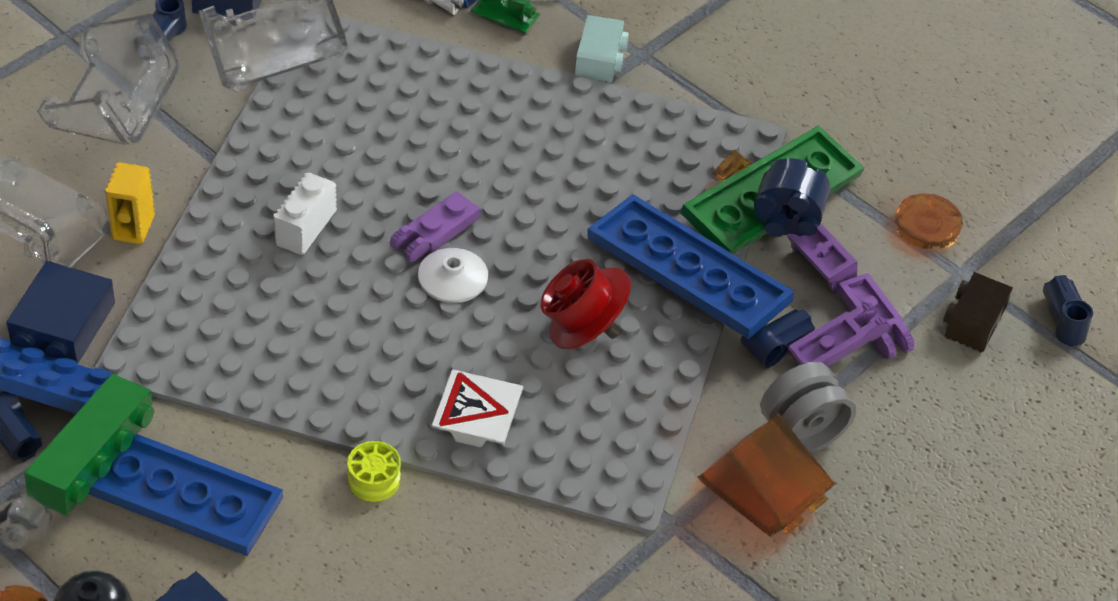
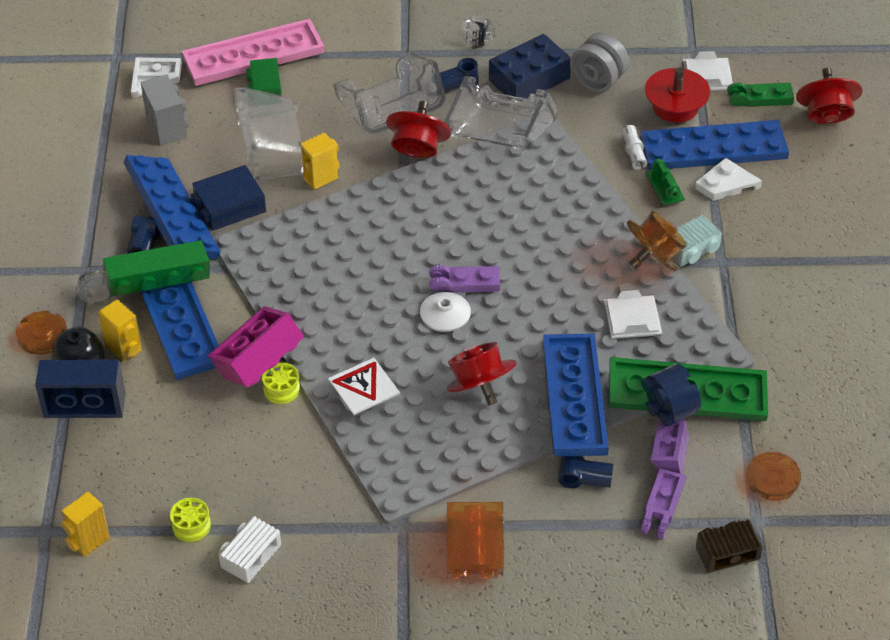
camera: 50 degrees right, 0 degrees up
white brick [274,173,337,255] -> none
clear orange tile [712,149,753,182] -> none
light grey wheel [760,362,856,455] -> none
medium lavender hinge [788,302,890,367] -> none
dark blue piece [1043,275,1094,346] -> none
none -> yellow brick [98,300,142,361]
none -> dark pink brick [208,306,304,388]
none -> red piece [386,101,451,158]
none -> white piece [604,290,662,339]
none -> clear orange piece [627,211,688,271]

